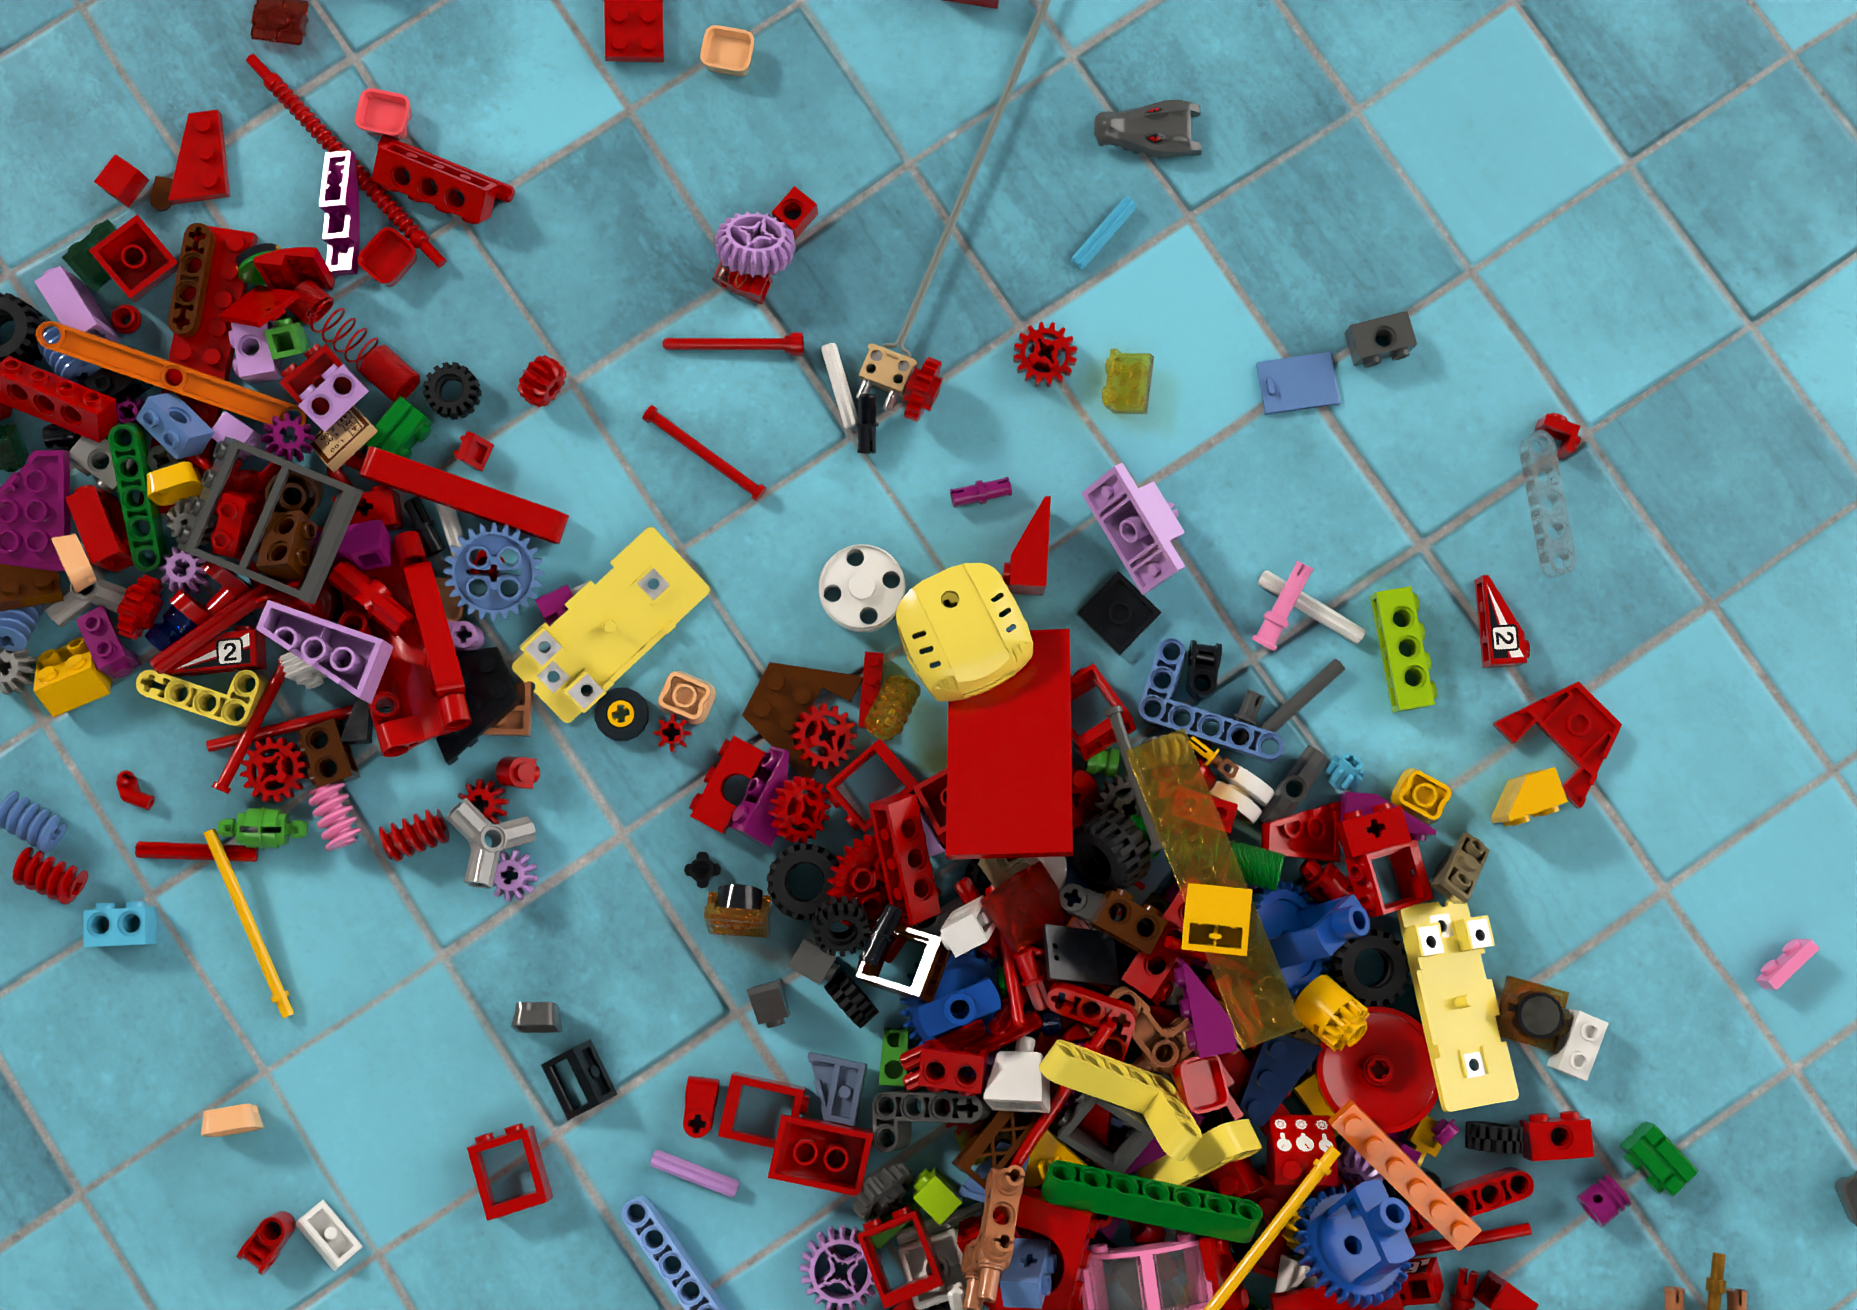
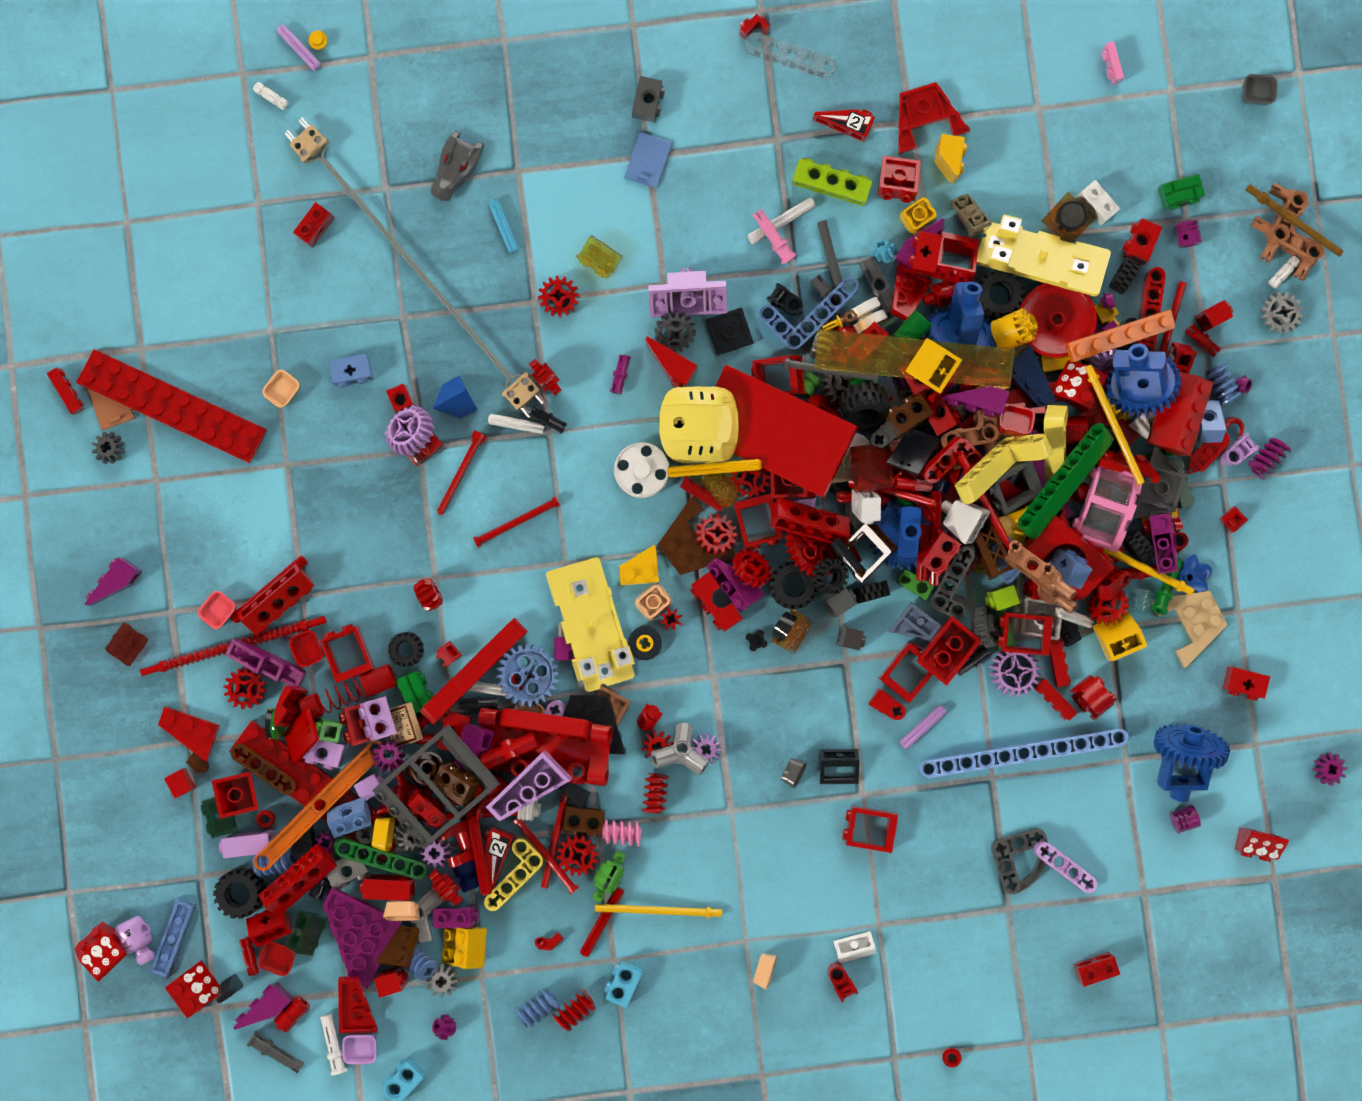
camera: 60 degrees left, 5 degrees up
none -> red gear [223,668,267,710]
none -> red window [320,624,375,683]
none -> medium blue brick [329,354,374,388]
none -> blue slope [433,376,478,418]
none -> yellow wing [619,545,659,585]
none -> dark grey gear [654,310,696,352]
none -> yellow axle [667,459,762,477]
none -> red gear [728,459,770,499]
none -> red plate [877,155,921,203]
none -> black axle [957,646,991,676]

